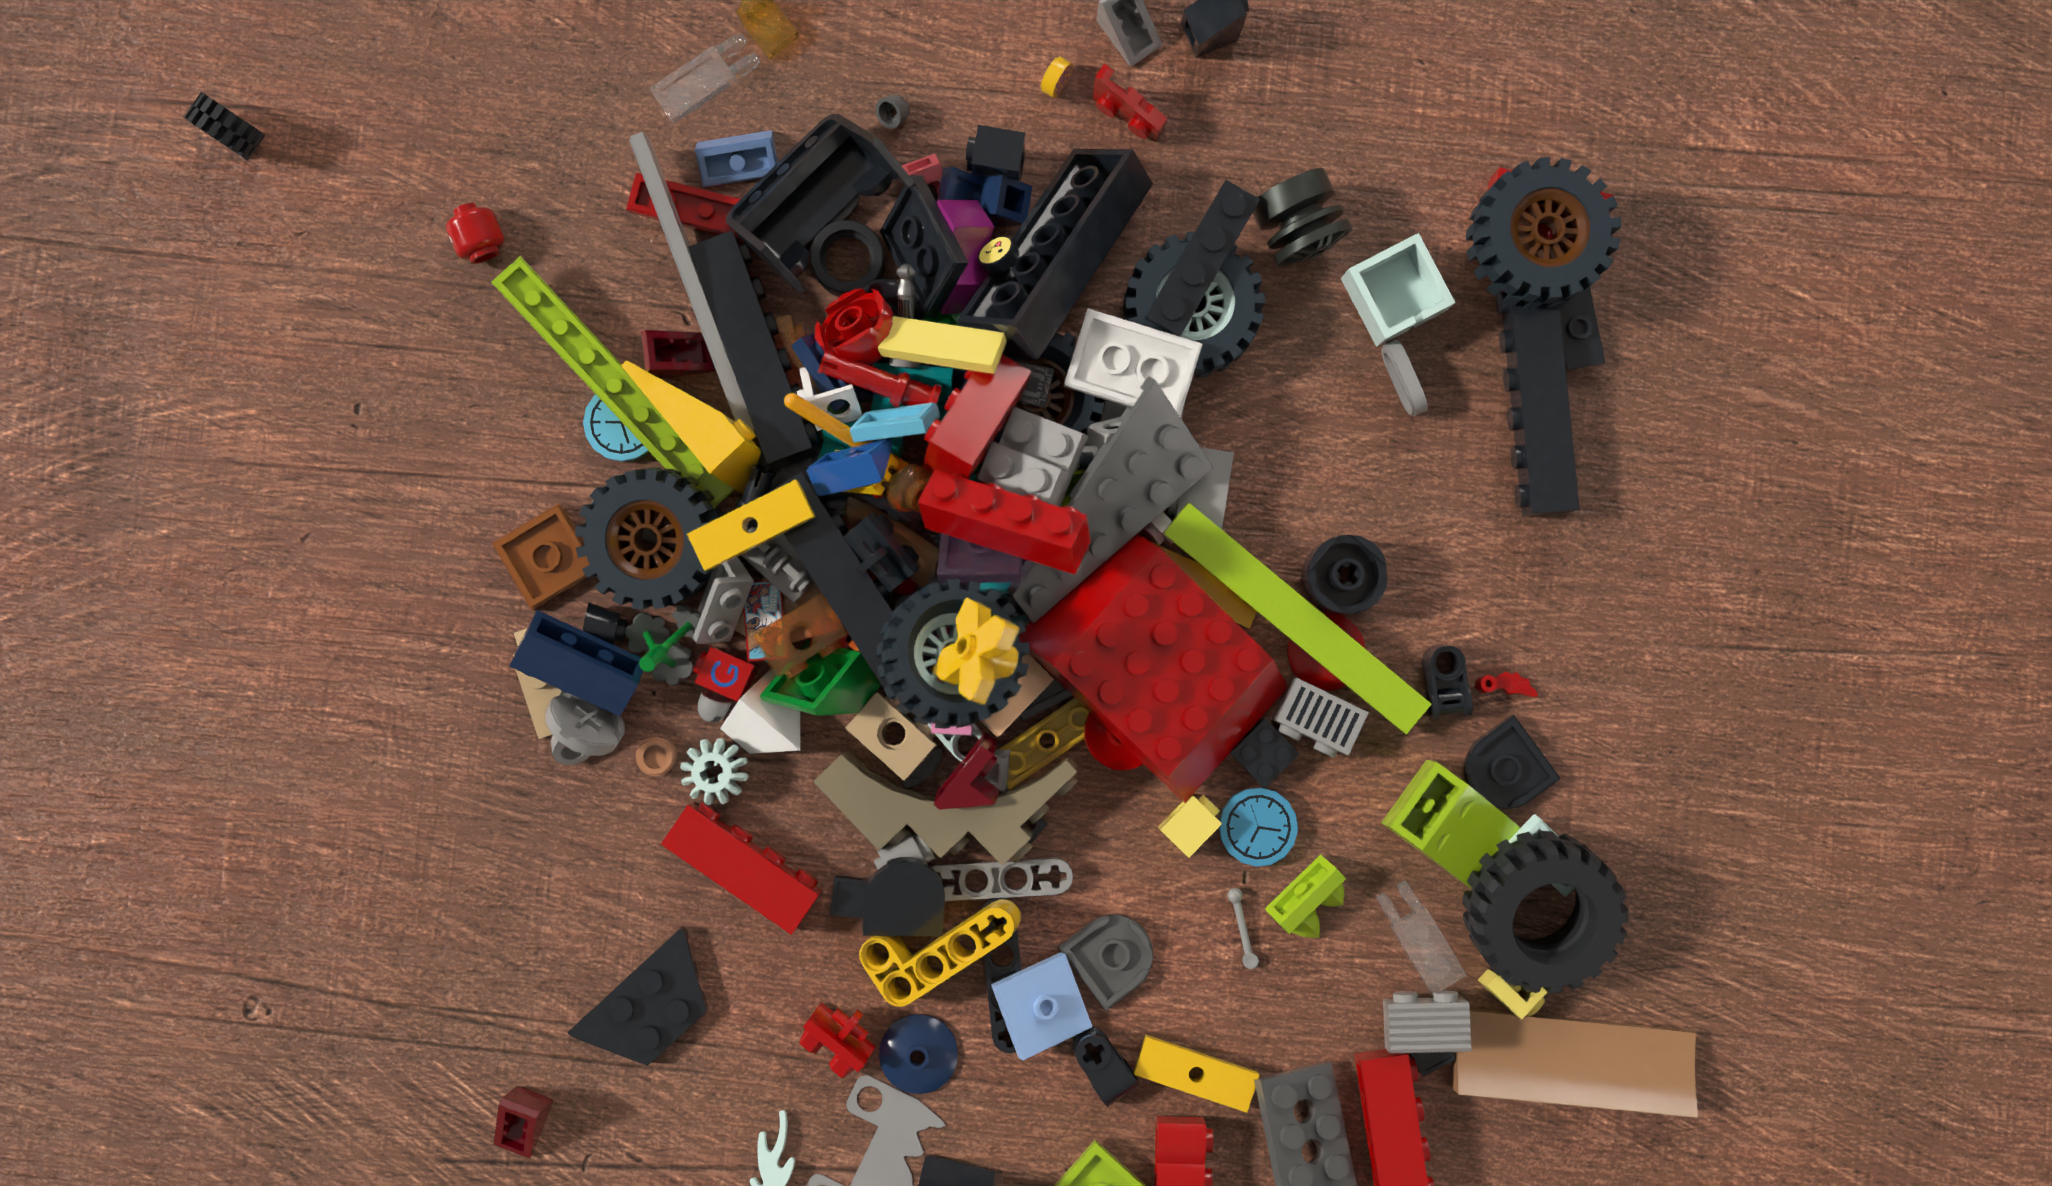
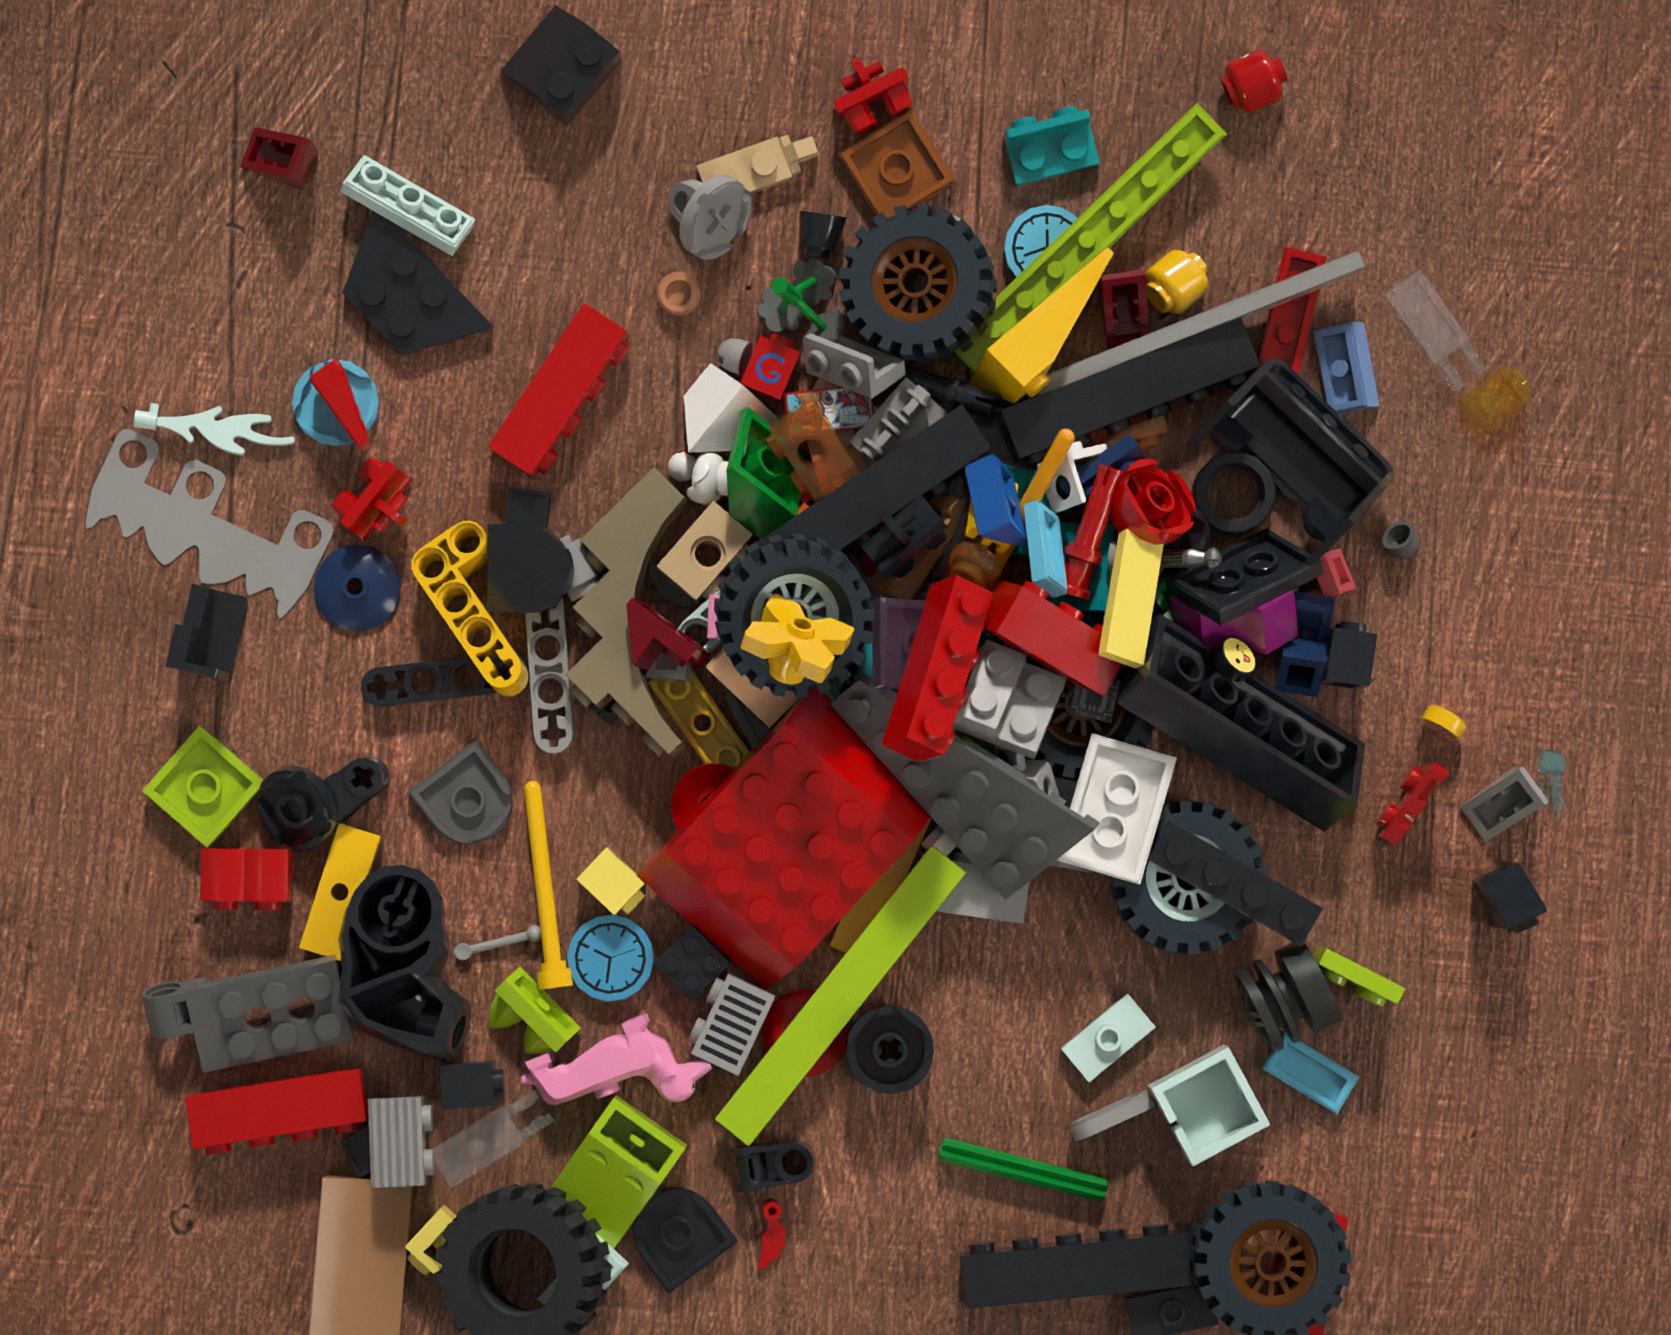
camera: 85 degrees right, 0 degrees up
dark blue brick [509,610,643,716] -> none
light aqua gear [680,738,749,805] -> none
yellow tile [687,480,816,571] -> none
light blue plate [991,952,1092,1060] -> none
none -> black tile [257,765,336,853]
none -> medium azure tile [292,359,380,447]
none -> red slope [309,358,371,452]
none -> black piece [338,865,471,1063]
none -> light aqua tile [340,155,475,256]
none -> black brick [439,1060,505,1109]
none -> black slope [500,5,622,126]
none -> bright pink animal [521,1013,713,1105]
none -> yellow piece [524,781,573,990]
none -> white animal [668,448,729,505]
none -> red hips [833,57,912,135]
none -> green axle [938,1138,1108,1202]
none -> teal bracket [1003,106,1100,187]
none -> light aqua plate [1061,993,1156,1082]
none -> yellow head [1146,249,1208,314]
none -> medium azure tile [1261,1031,1359,1114]
none -> lime plate [1312,946,1405,1007]

